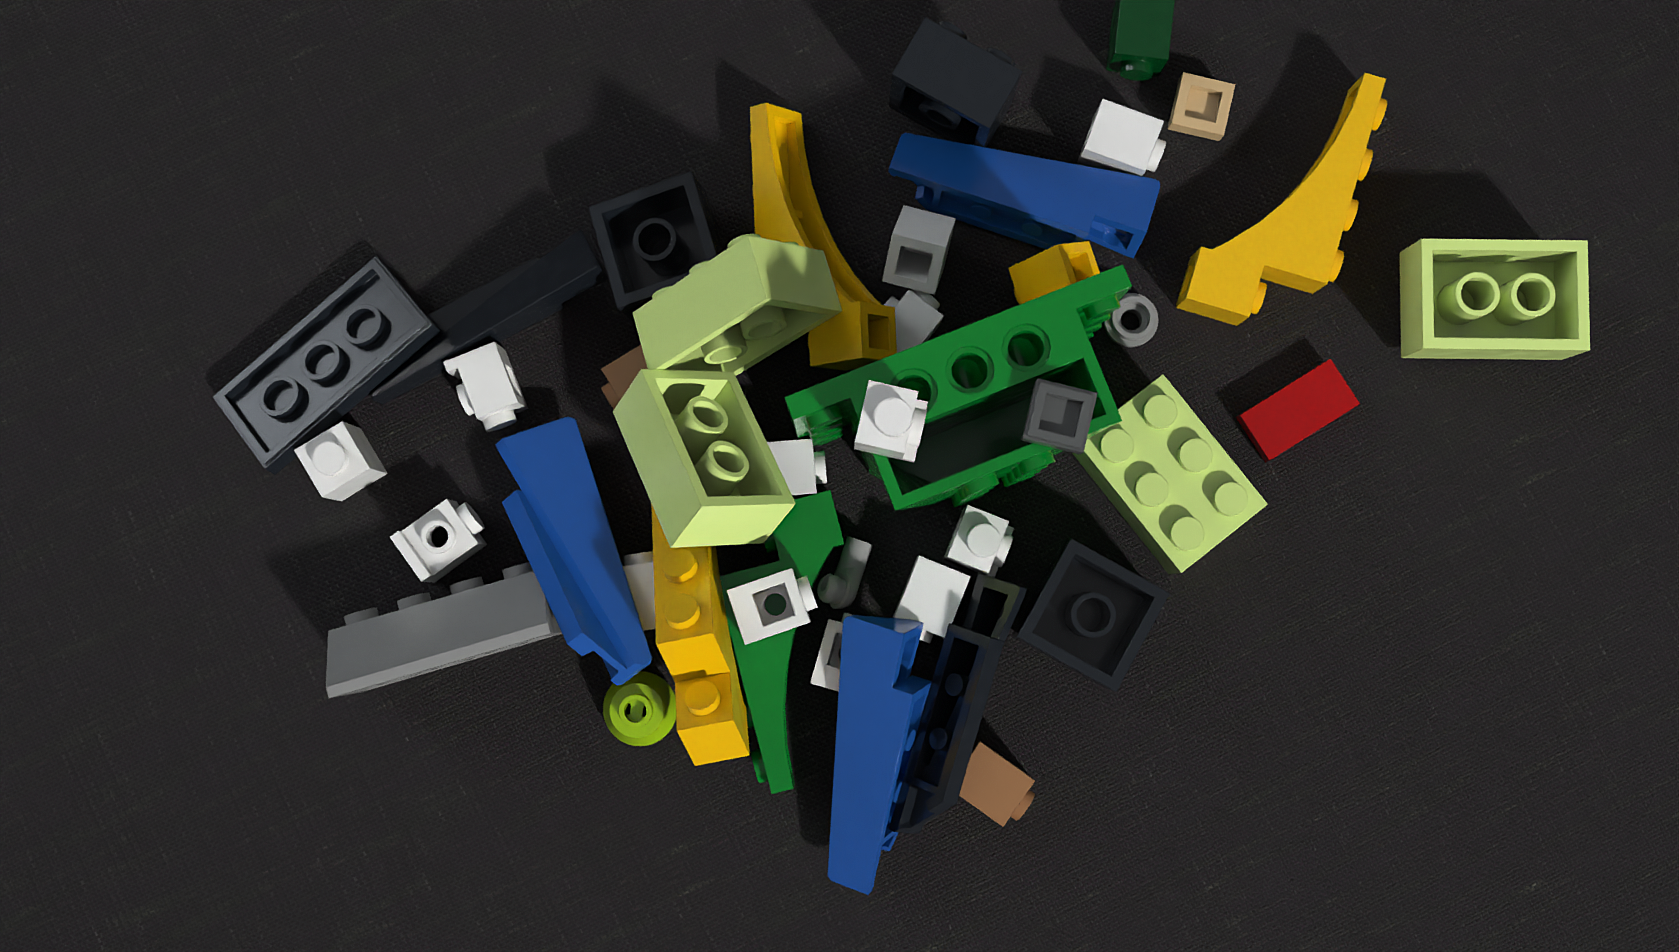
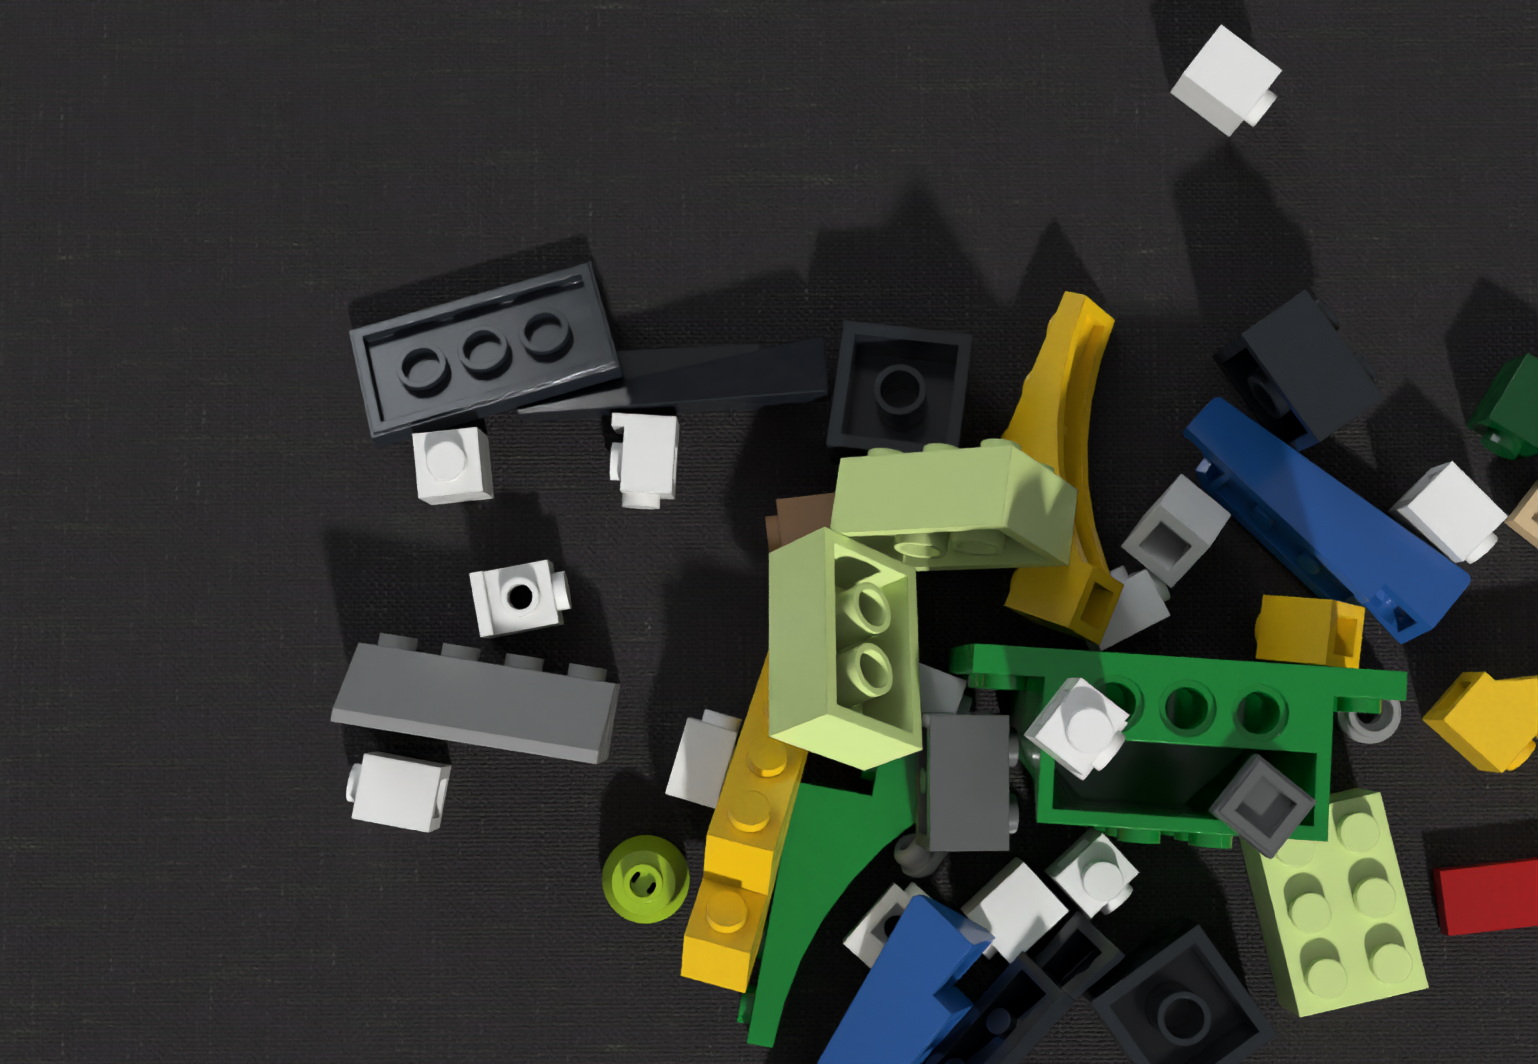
camera: 25 degrees right, 0 degrees up
blue wedge [495,417,652,685] -> none
white brick [727,568,818,645] -> none
none -> white brick [346,751,452,833]
none -> dark grey brick [915,712,1019,852]

